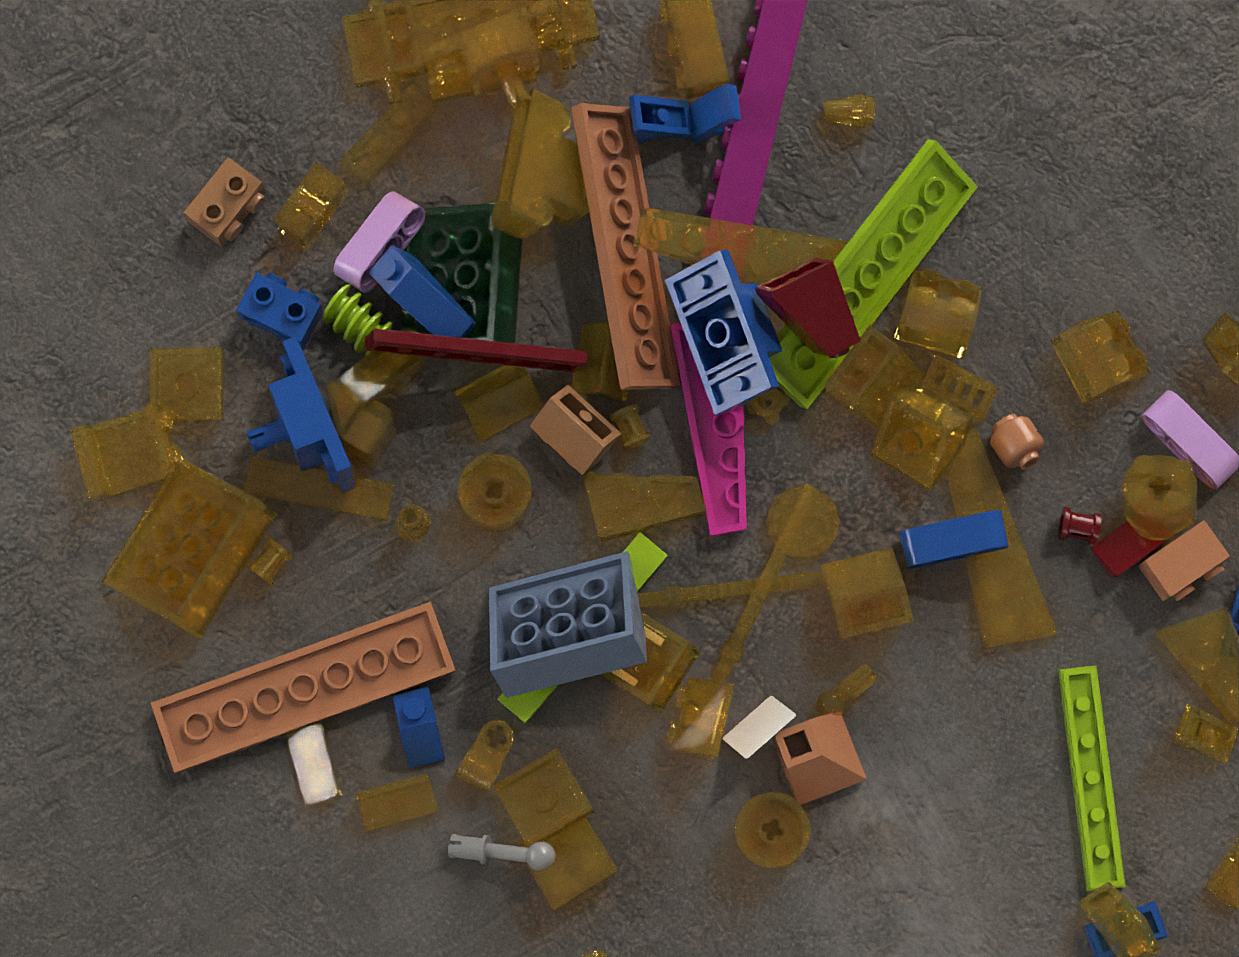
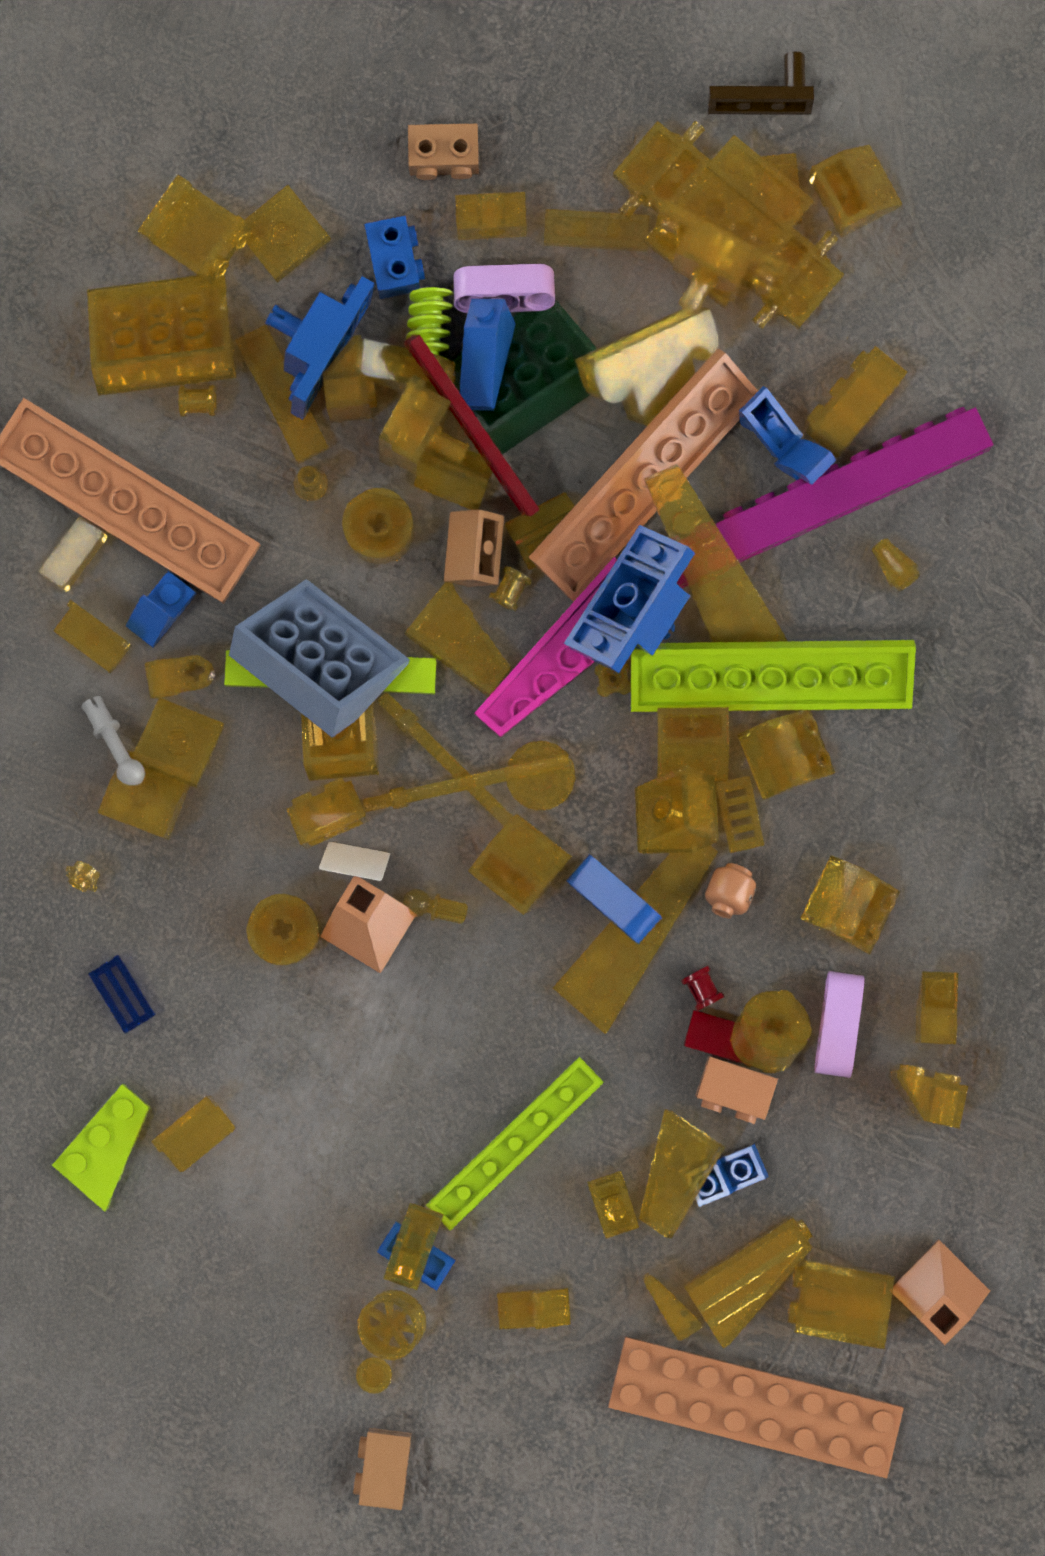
camera: 60 degrees right, 5 degrees up
dark red slope [755,258,861,358] -> none
none -> clear yellow brick [379,374,470,475]

